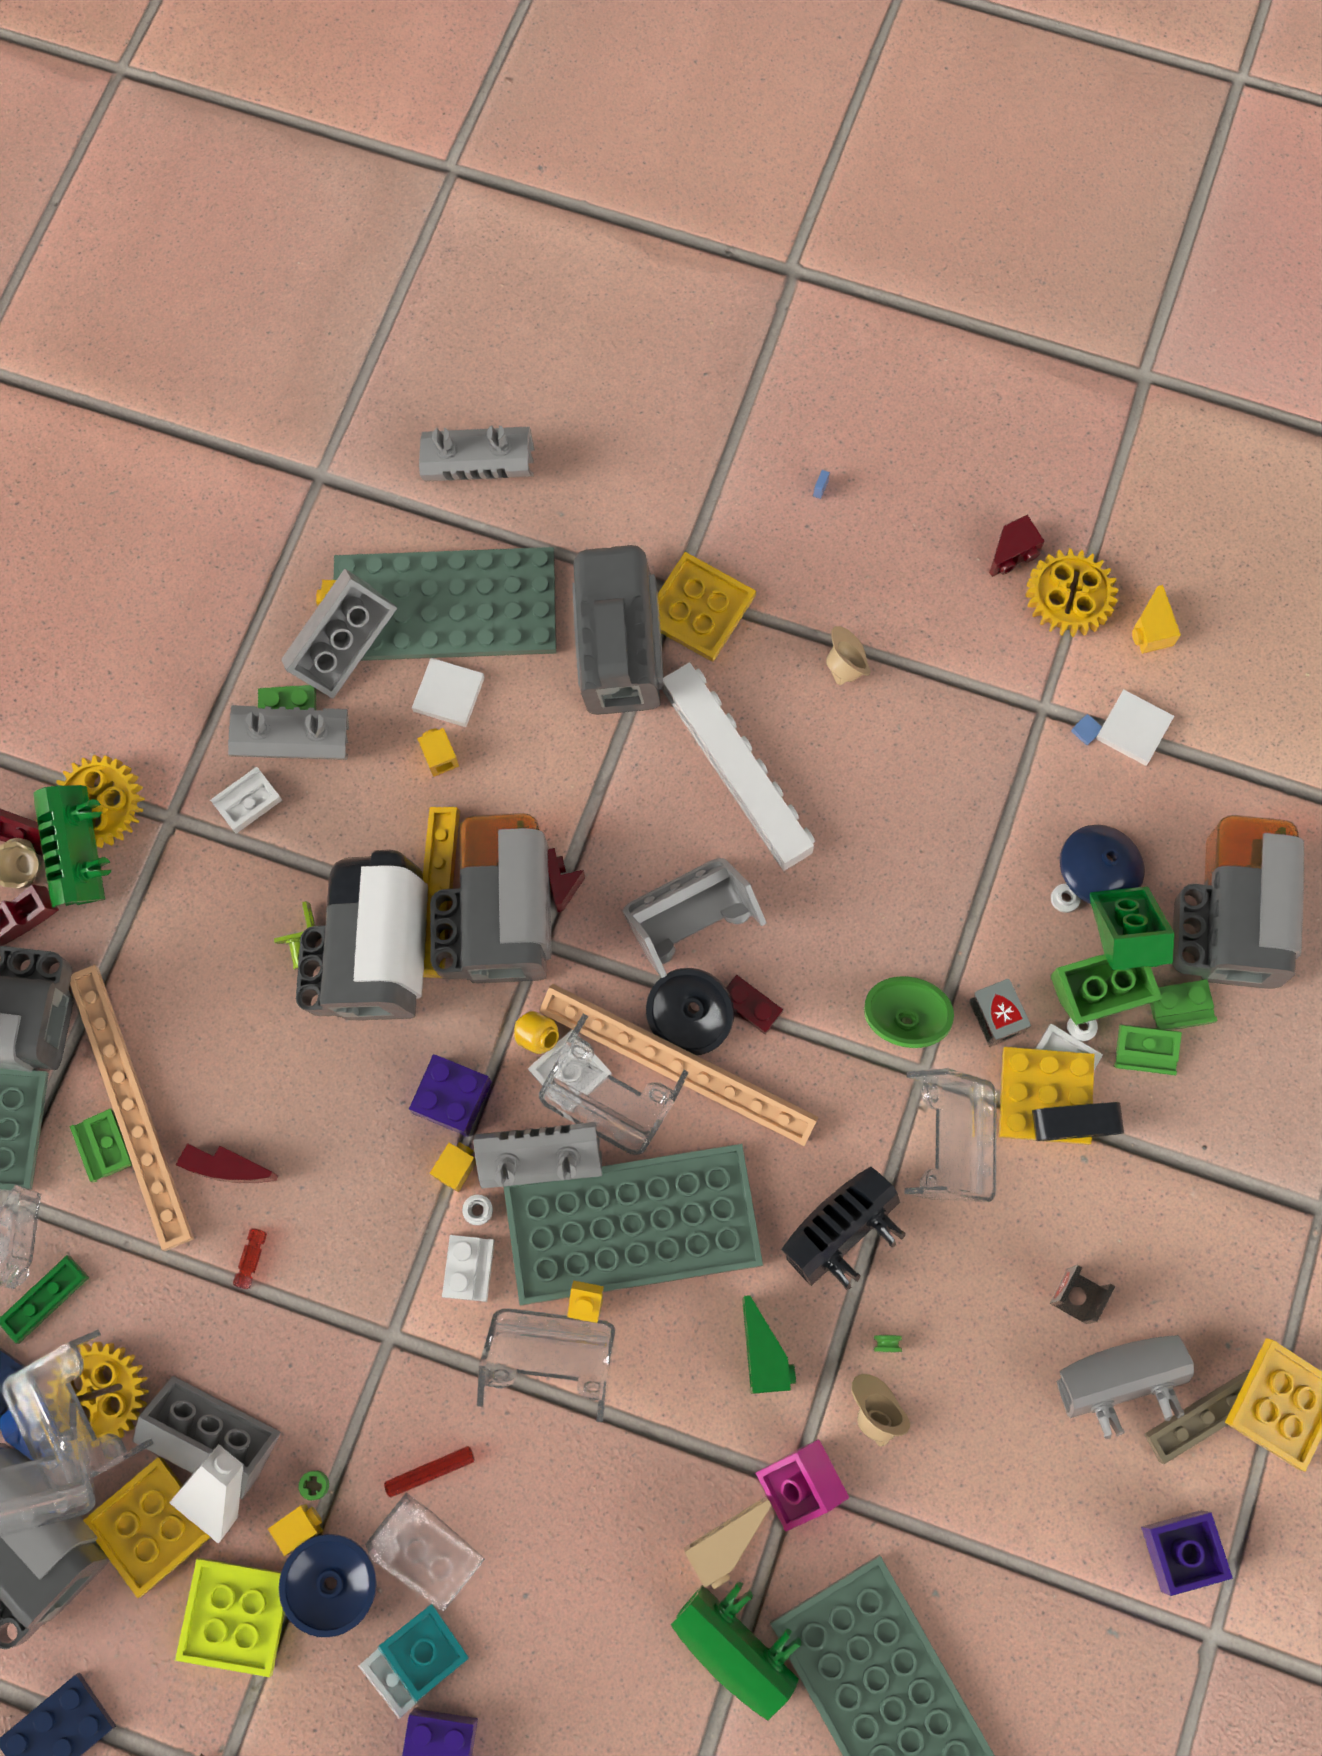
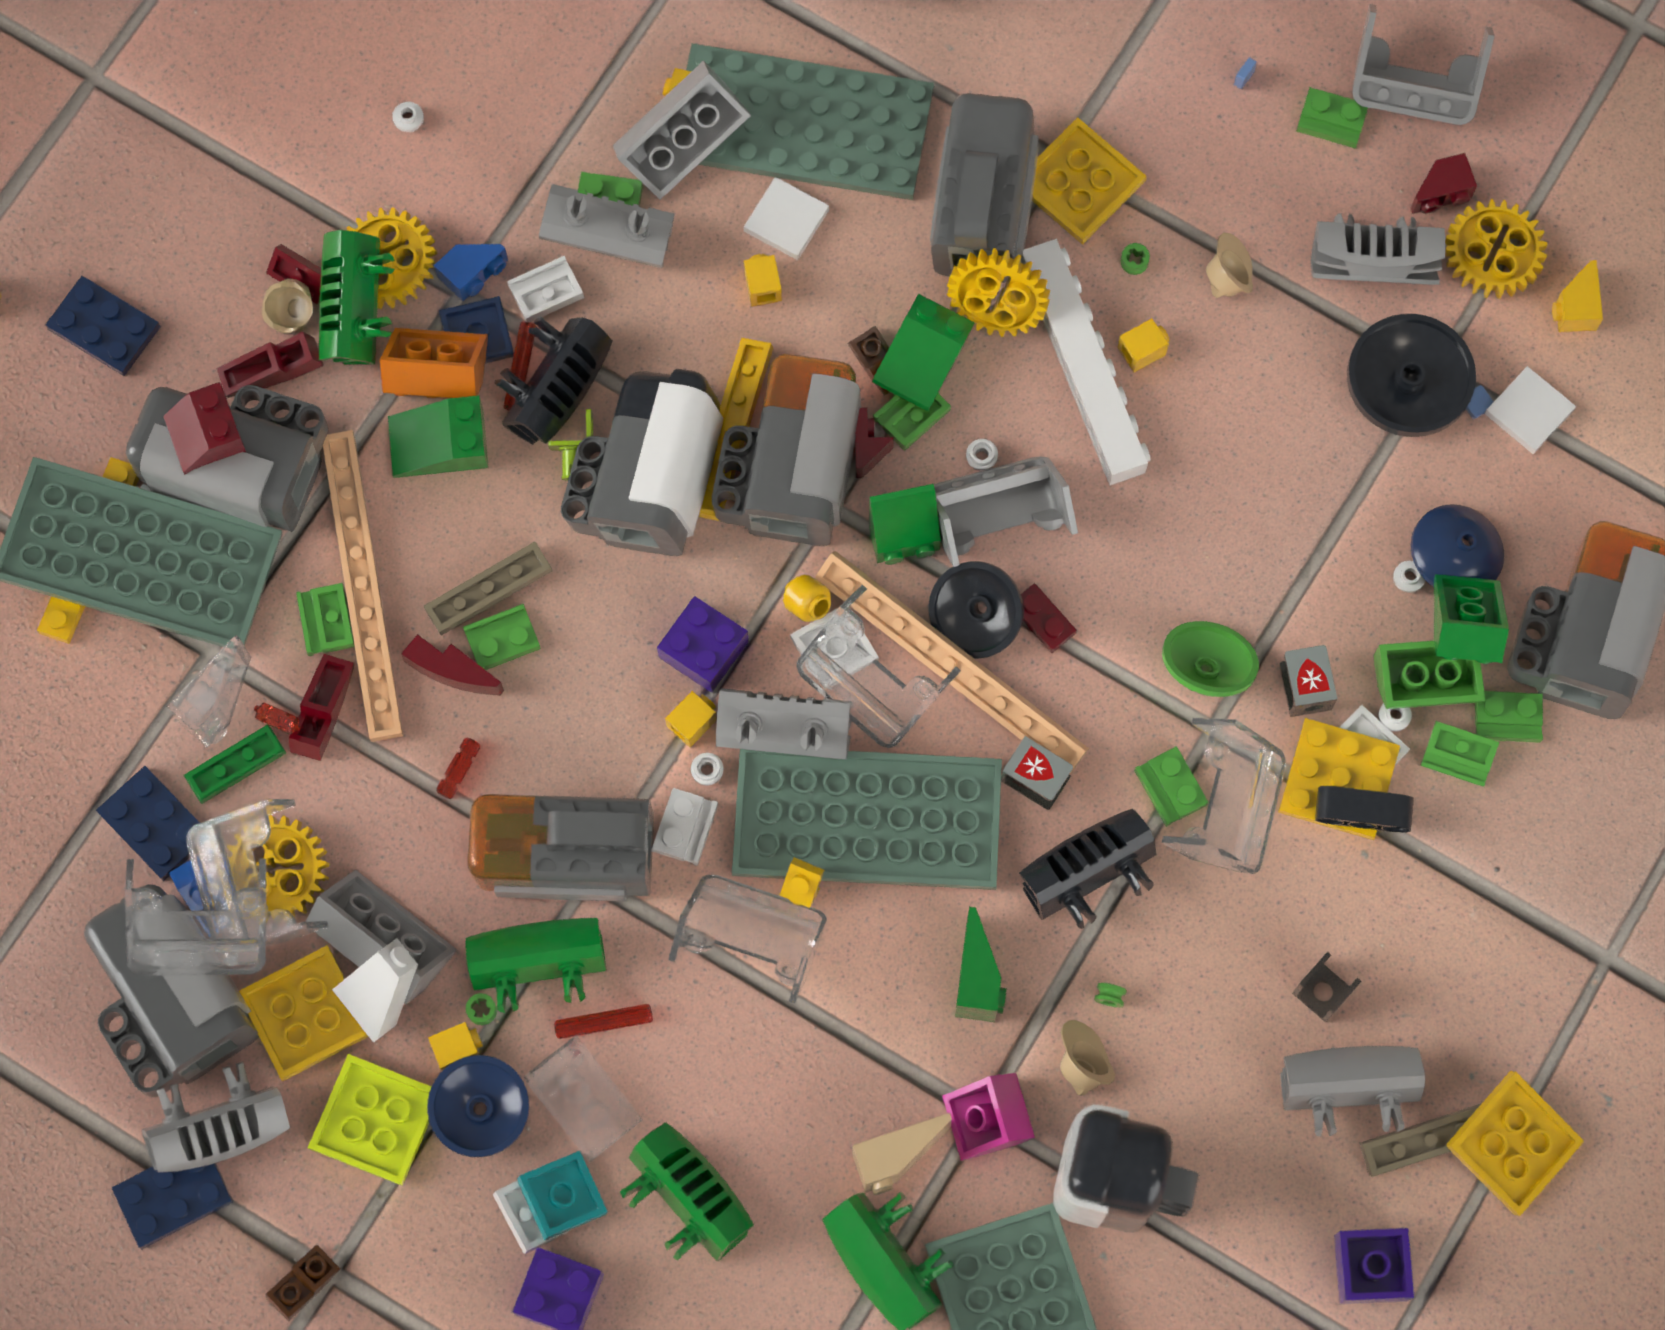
camera: 10 degrees right, 0 degrees up
none -> light grey piece [142,1062,290,1172]
none -> clear red axle [254,702,301,735]
none -> dark red slope [289,654,354,761]
none -> orange slope [380,328,488,398]
none -> green slope [388,396,488,478]
none -> white plate [392,102,424,132]
none -> dark tan plate [424,542,552,636]
none -> blue slope [434,244,508,302]
none -> dark blue tile [438,296,515,364]
none -> bright green plate [463,604,541,670]
none -> green piece [466,918,607,1013]
none -> piece [467,794,654,901]
none -> black piece [494,316,613,445]
none -> clear red axle [503,321,537,411]
none -> green piece [620,1122,754,1261]
none -> reddish brown slope [847,326,890,395]
none -> green slope [869,483,941,565]
none -> green slope [872,294,975,411]
none -> bright green plate [873,393,951,451]
none -> yellow gear [947,248,1050,337]
none -> white plate [966,439,998,470]
none -> piece [1001,736,1073,810]
none -> black piece [1053,1105,1199,1233]
none -> yellow brick [1117,318,1170,373]
none -> bright green bush [1120,243,1150,275]
none -> bright green plate [1134,746,1209,827]
none -> bright green plate [1296,87,1368,149]
none -> light grey piece [1310,213,1445,285]
none -> black dish [1347,314,1476,437]
none -> light grey windscreen [1352,4,1495,125]

